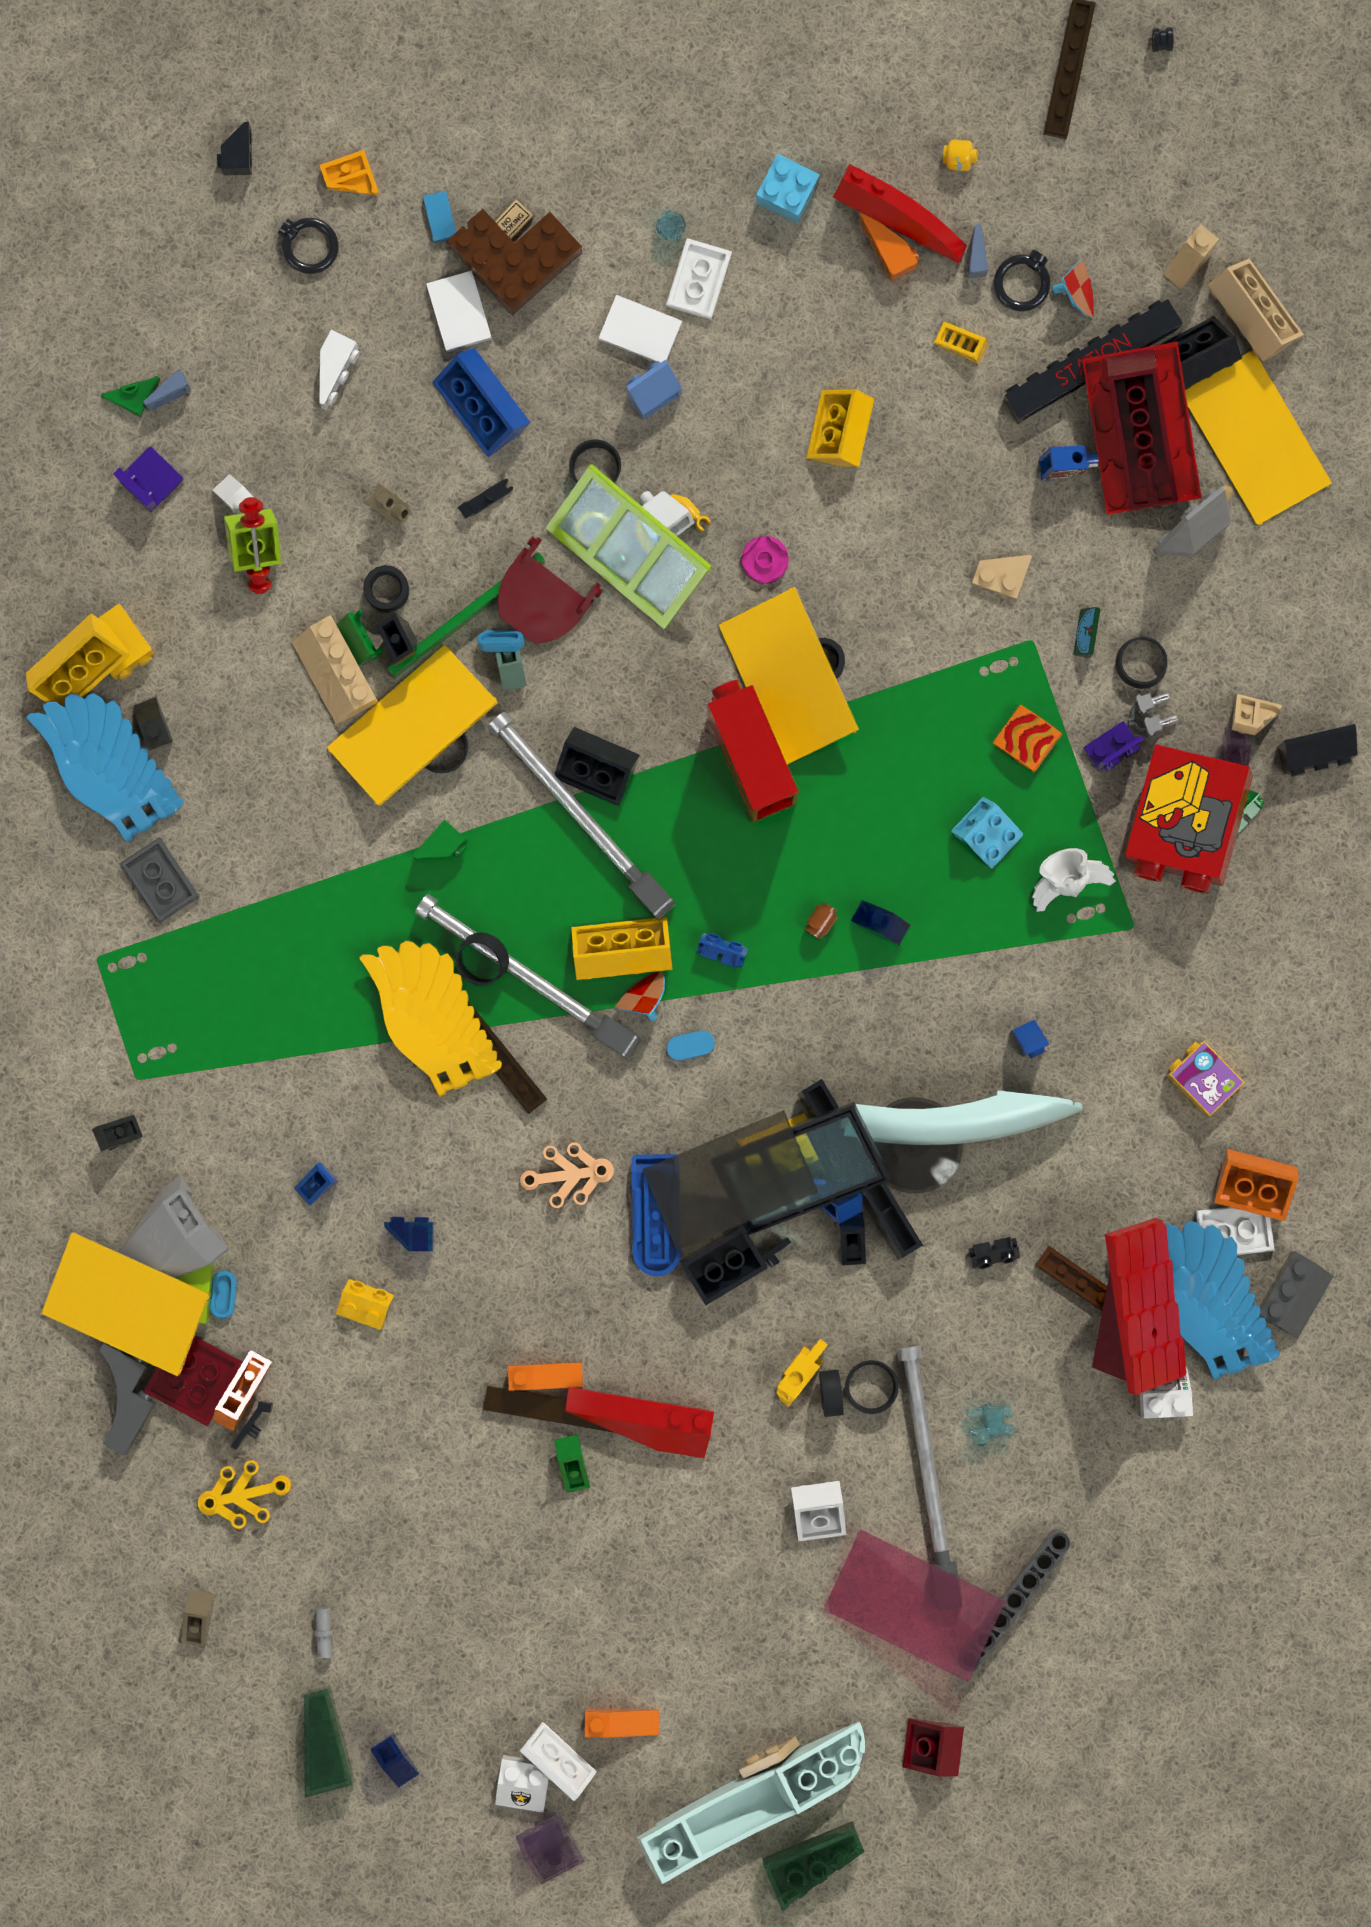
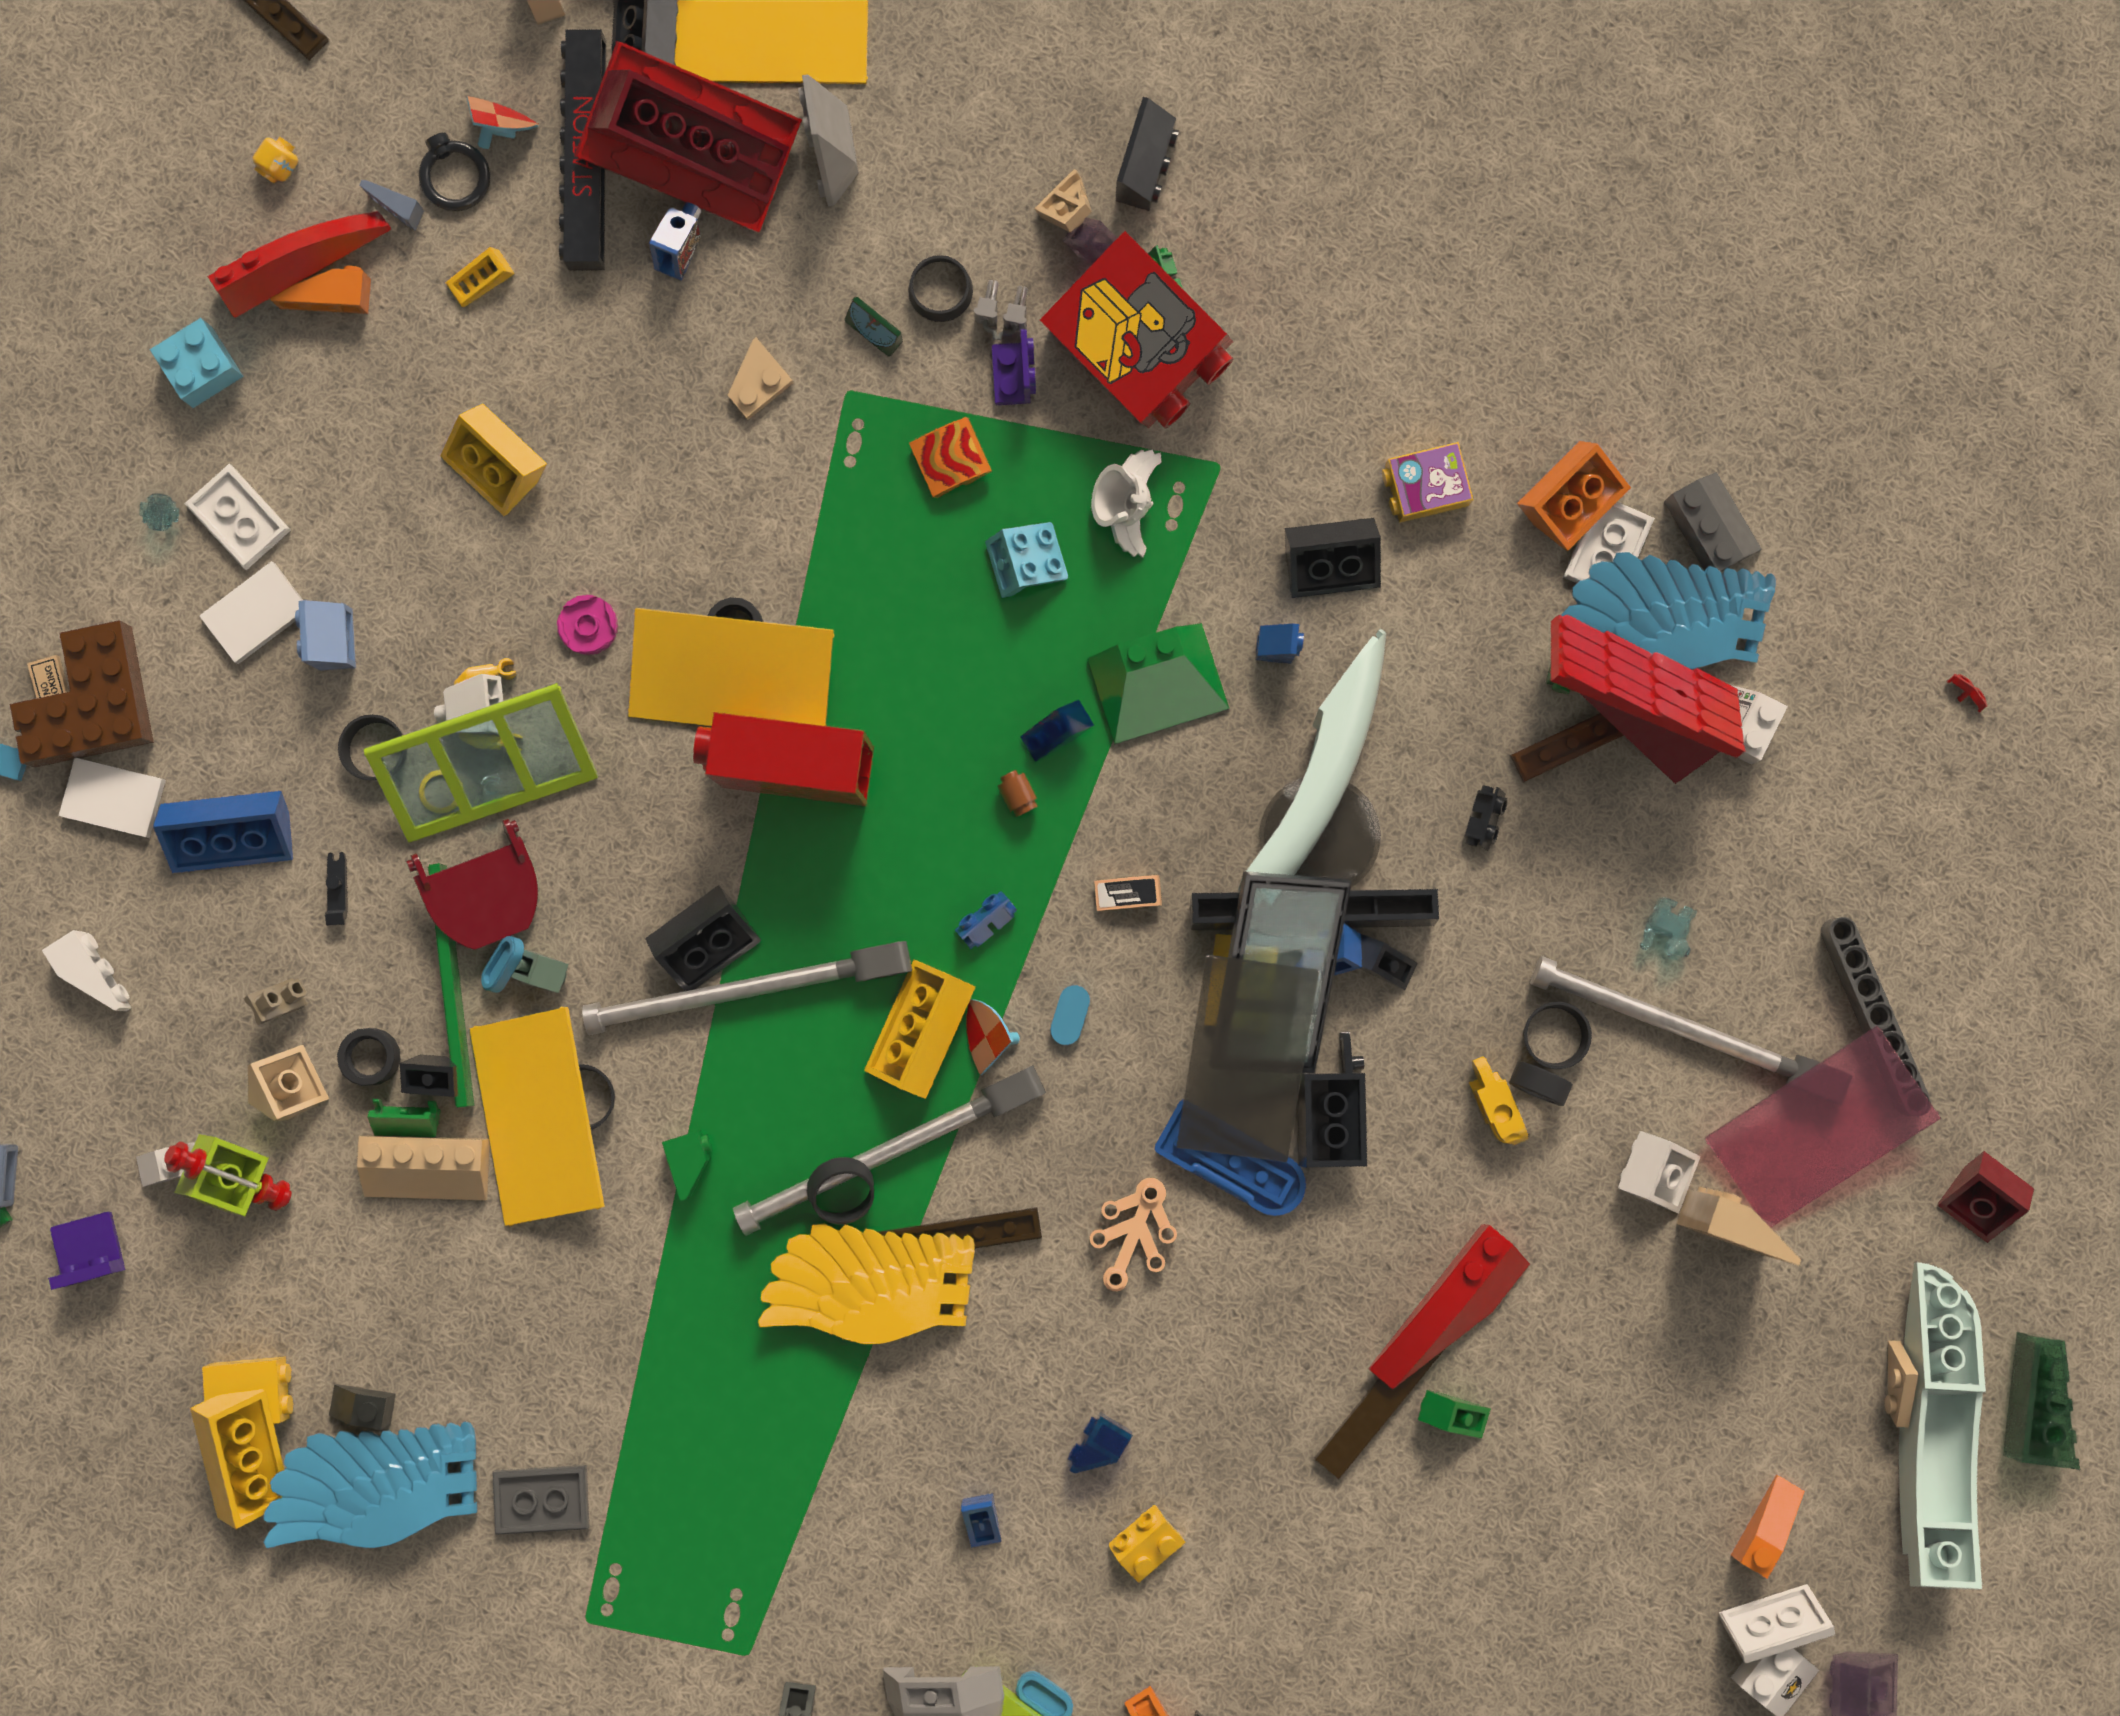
camera: 60 degrees left, 0 degrees up
orange slope [508,1362,583,1391] -> none
none -> tan slope [248,1045,329,1121]
none -> green slope [1087,623,1229,745]
none -> slope [1094,875,1162,911]
none -> black slope [1285,518,1381,598]
none -> tan slope [1676,1186,1801,1266]
none -> red piece [1946,674,1987,713]

